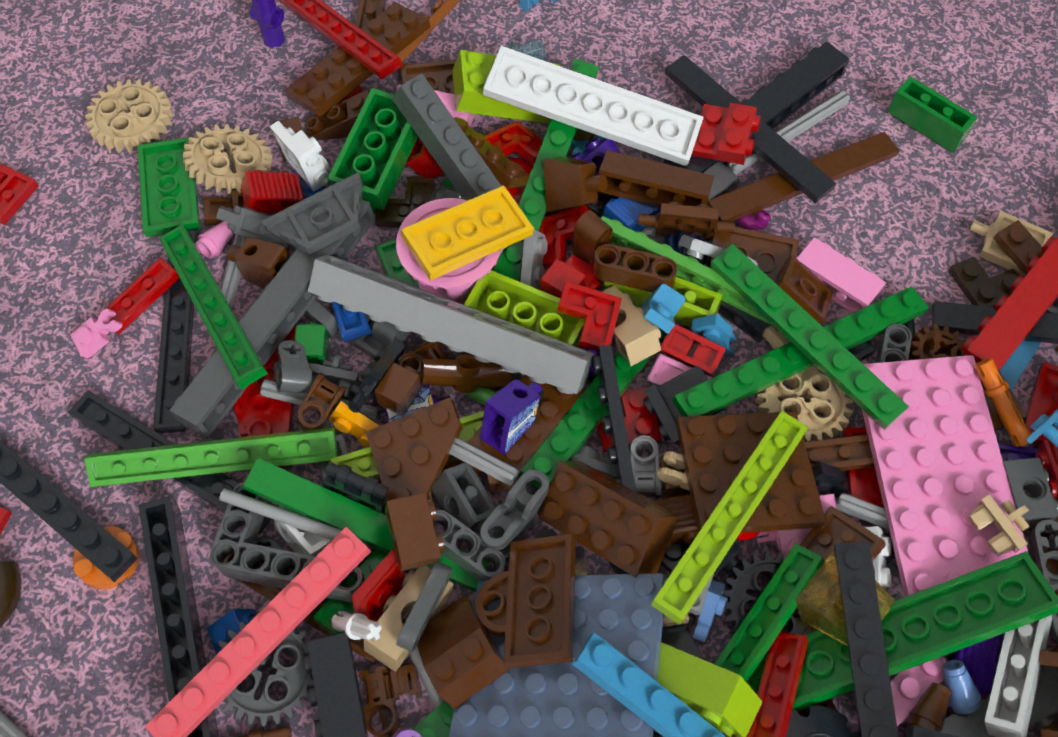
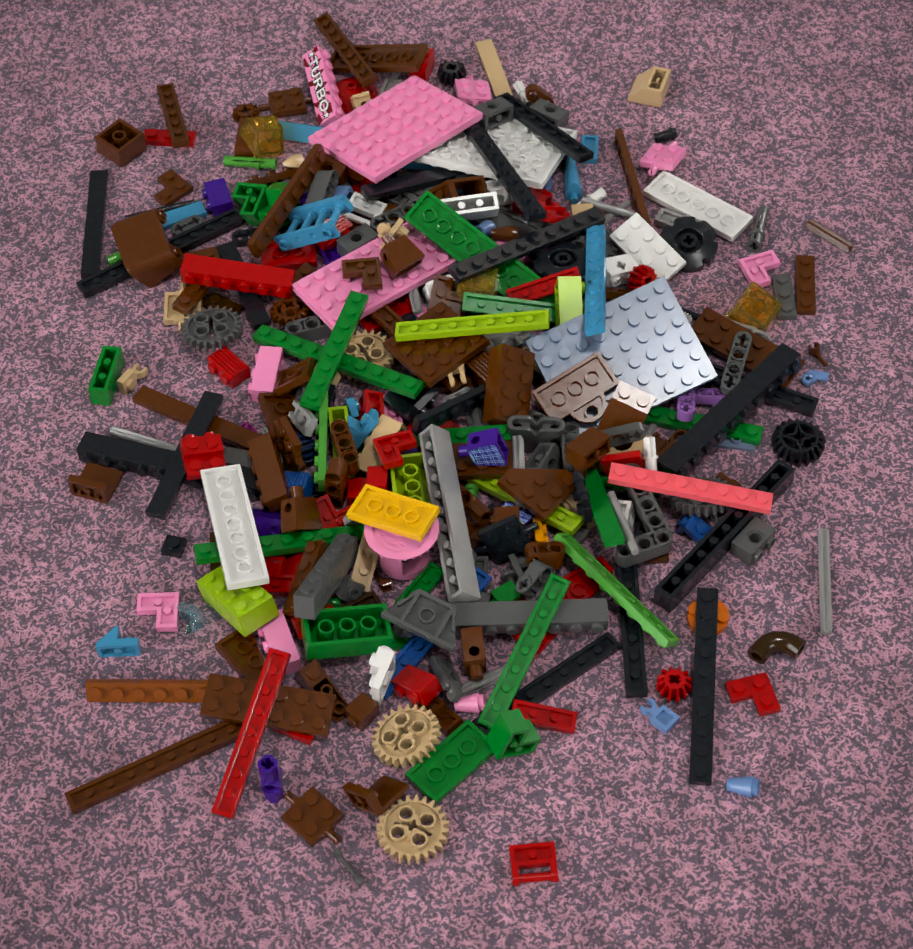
camera: 120 degrees left, 10 degrees down
bright pink plate [70,309,122,358] -> none
orange pin [974,358,1031,447] -> none
none -> reddish brown bracket [67,462,124,504]
none -> tan plate [117,363,148,395]
none -> bright pink plate [136,592,180,632]
none -> black plate [161,535,187,558]
none -> dark grey gear [181,305,243,352]
none -> red brick [207,346,251,389]
none -> reddish brown plate [281,786,344,848]
none -> dark grey hinge [333,848,364,885]
none -> reddish brown plate [342,257,383,291]
none -> reddish brown bracket [342,775,409,817]
none -> reddish brown torso [380,232,425,280]
none -> green brick [486,709,541,760]
none -> medium blue plate [640,698,680,735]
none -> red gear [656,666,693,703]
none -> dark grey brick [730,516,776,566]

